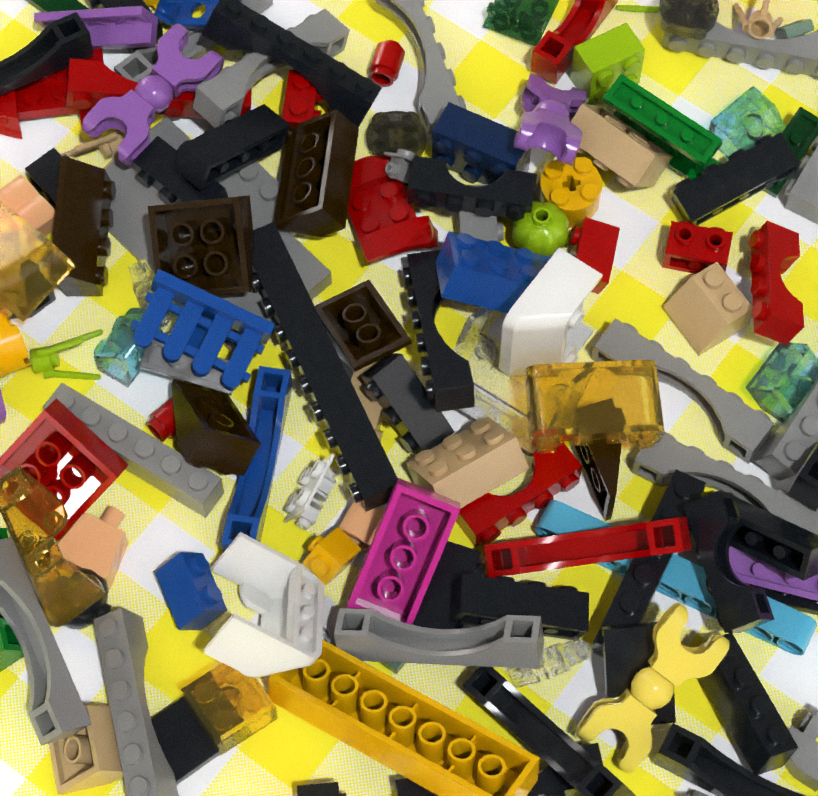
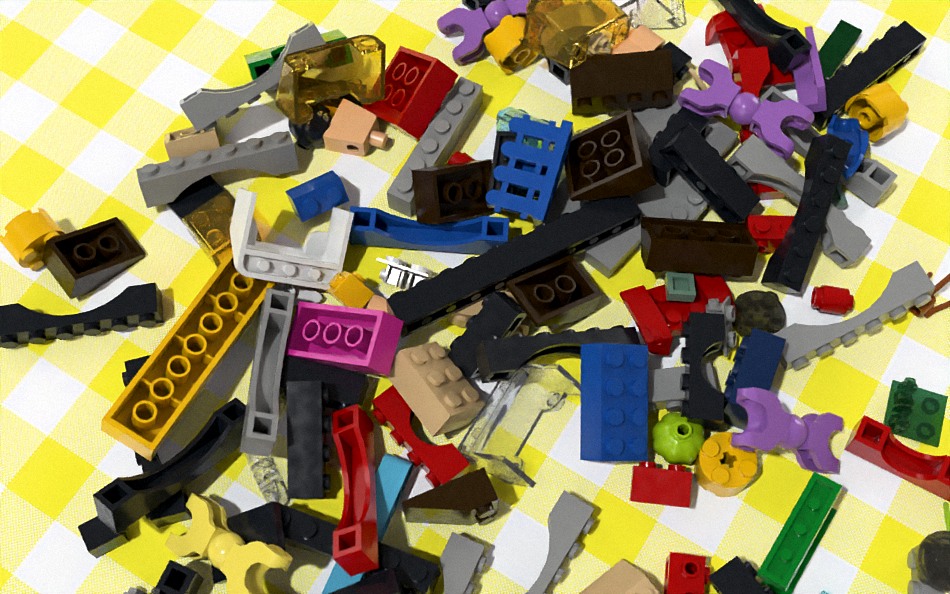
camera: 85 degrees right, 0 degrees up
lime plant [30,329,103,380] -> none
white windscreen [499,248,603,377] -> none
clear yellow windscreen [525,360,665,453] -> none
lime brick [570,22,645,105] -> none
tan brick [571,104,673,189] -> none
none -> sand green plate [664,272,696,302]

